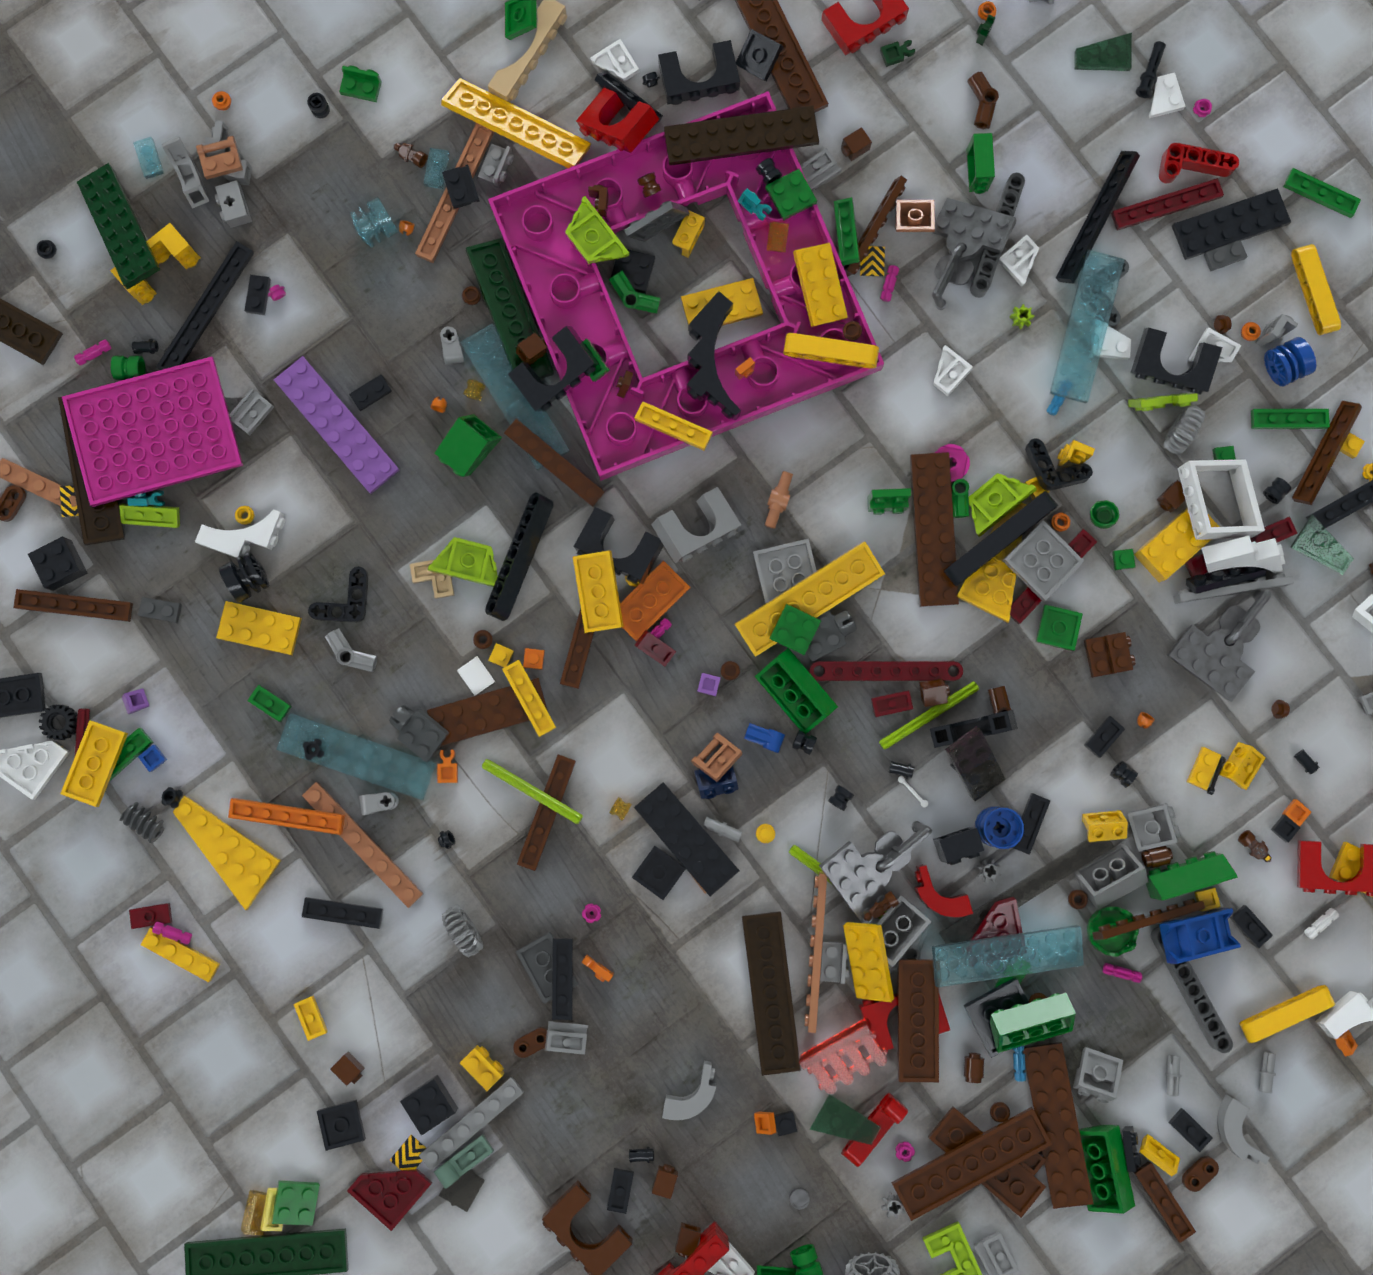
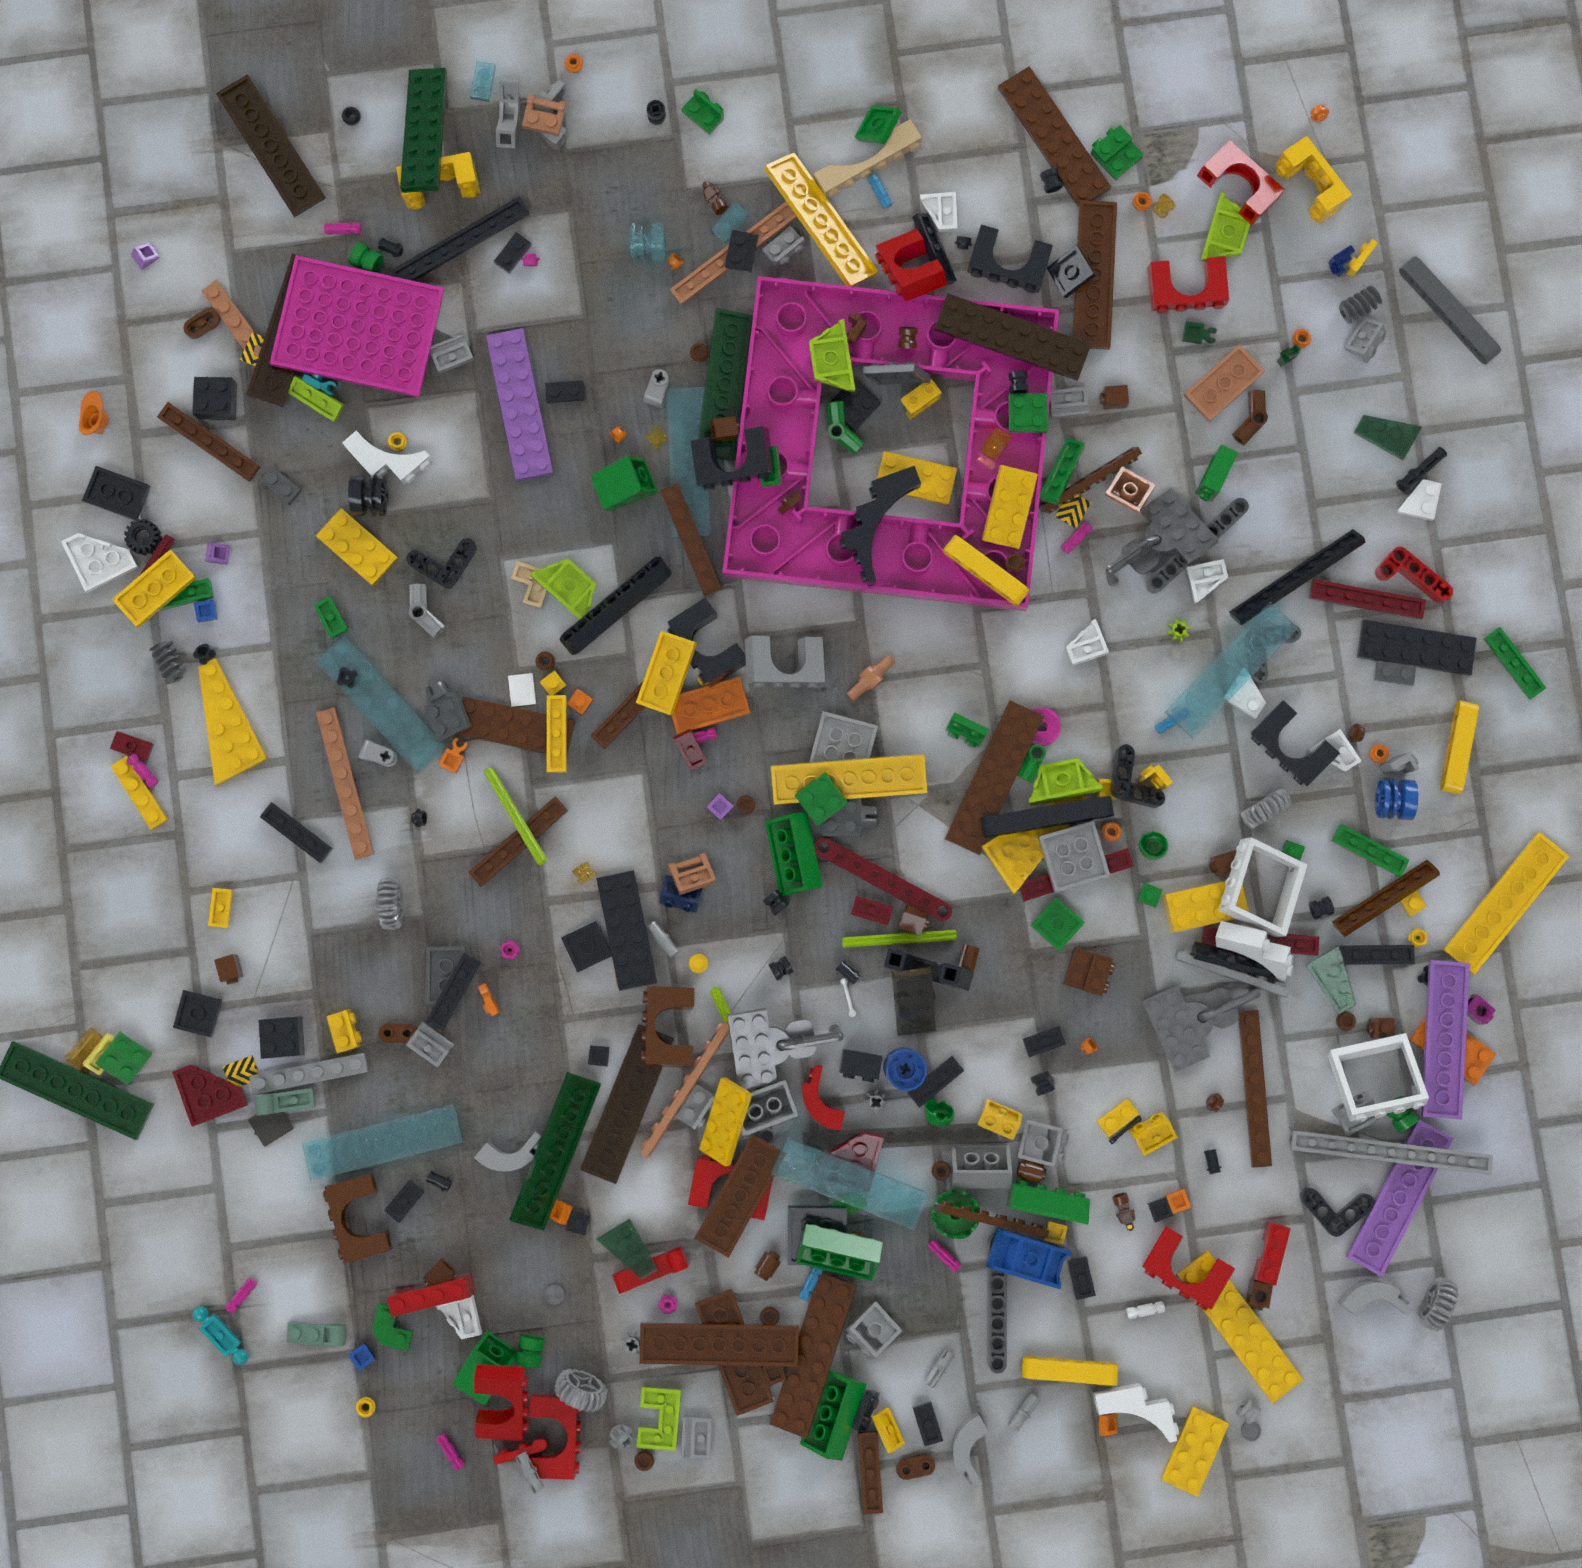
camera: 30 degrees right, 0 degrees up
light grey brick [215,180,252,228] -> none
orange tile [228,798,345,835] -> none
yellow plate [634,402,713,451] -> none
reddish brown brick [652,1164,678,1199] -> none
orange plate [735,357,755,380] -> none
teal plate [738,188,772,221] -> none
blue piece [744,723,785,753] -> none
clear red fence [799,1017,888,1094] -> none
reddish brown piece [864,891,900,921] -> none
lime plate [1128,393,1198,411] -> none
dark pink plate [1193,99,1212,117] -> none
none -> clear light blue plate [302,1104,464,1181]
none -> dark green plate [509,1072,601,1231]
none -> black plate [588,1045,610,1067]
none -> reddish brown arch [641,986,694,1068]
none -> dark azure axle [867,174,892,209]
none -> green hair [924,1098,955,1127]
none -> nougat plate [1183,344,1265,422]
none -> reddish brown plate [1238,1010,1272,1168]
none -> reddish brown plate [1336,1011,1356,1031]

